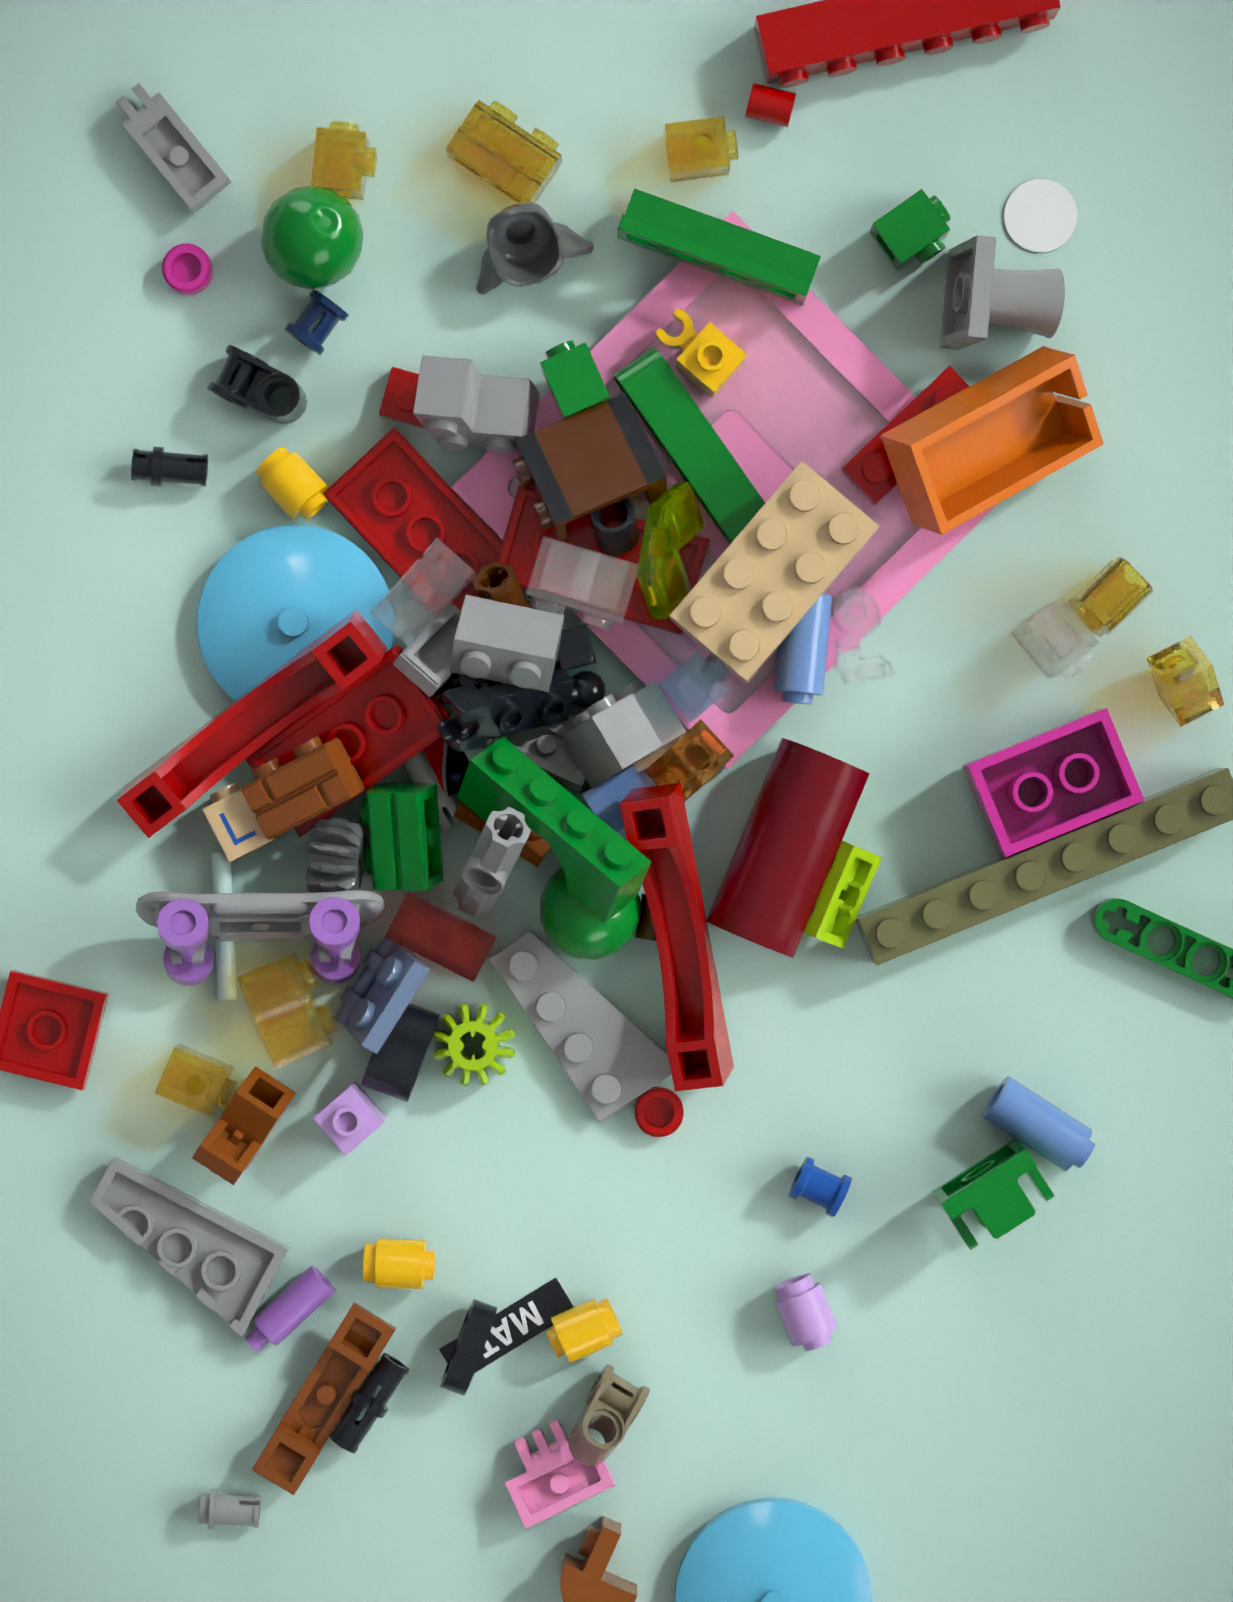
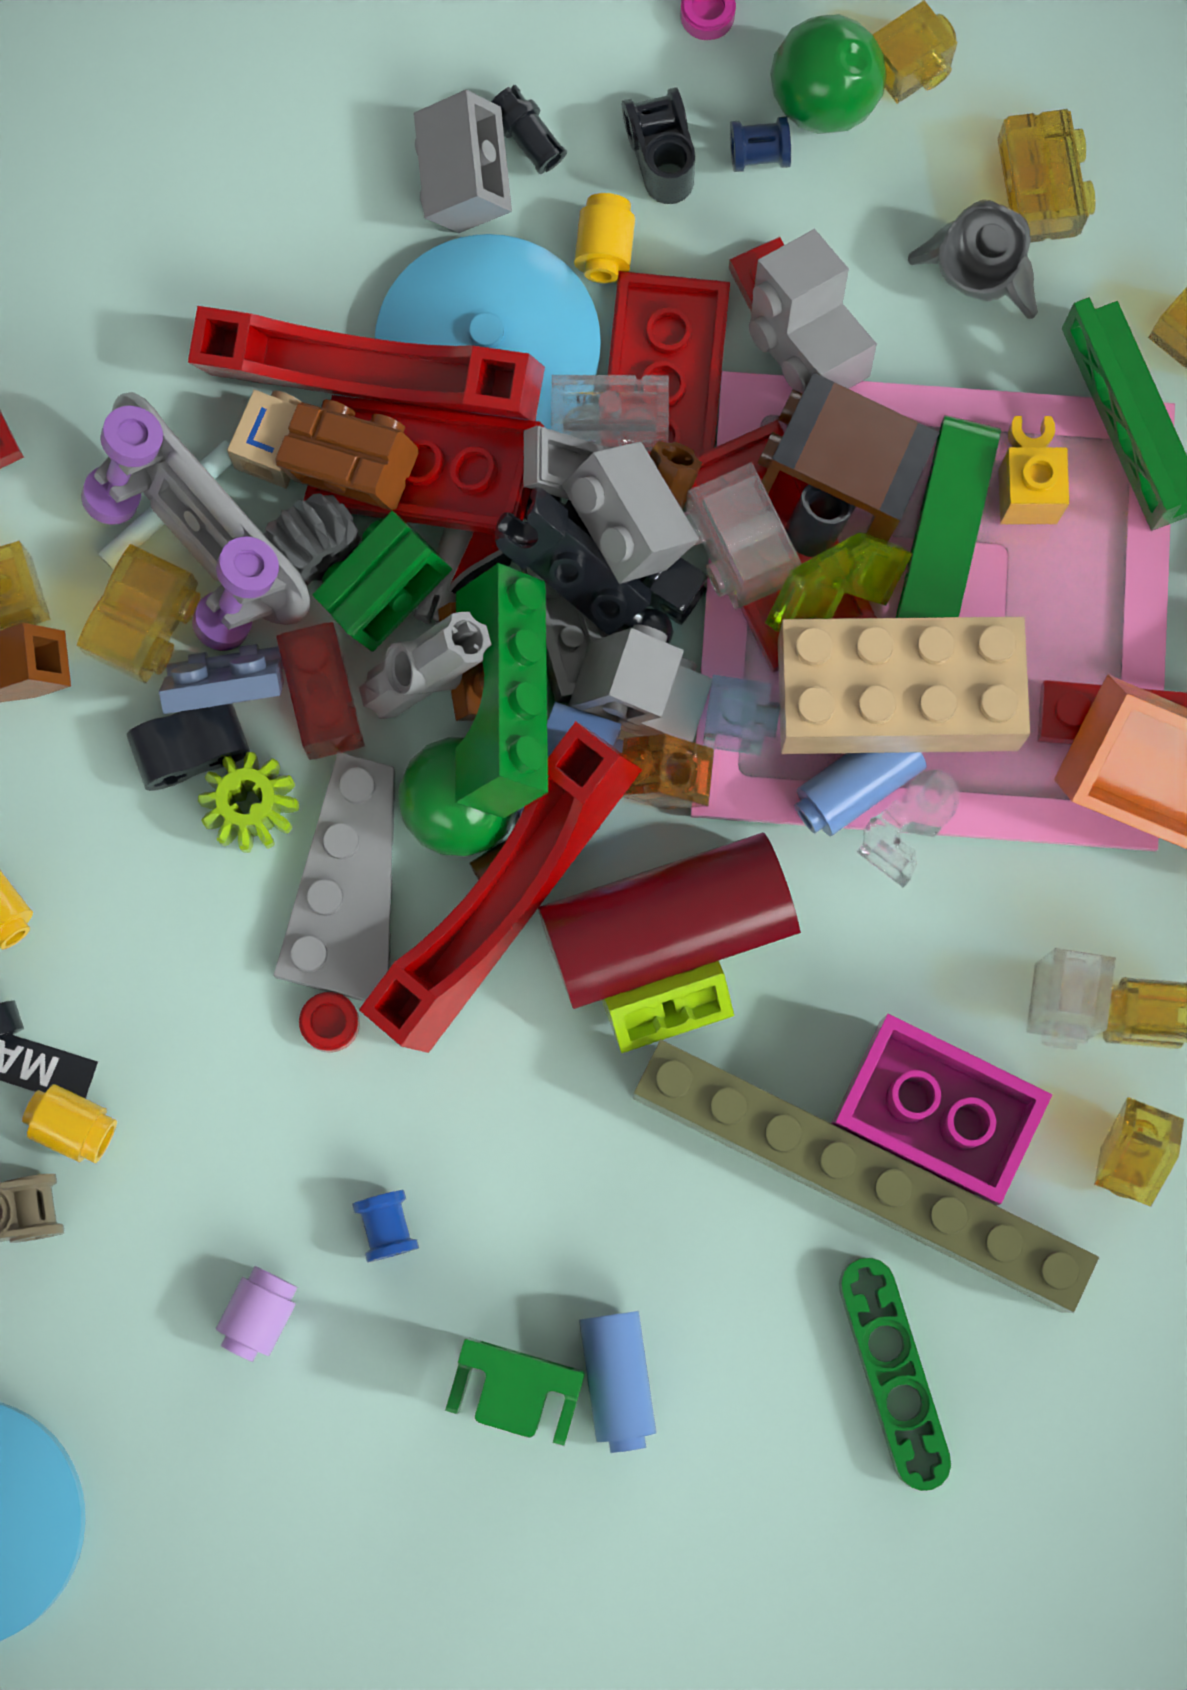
camera: 45 degrees right, 10 degrees down
lavender brick [313,1081,387,1156] -> none
green brick [540,340,610,419] -> none
none -> light grey brick [414,90,512,233]

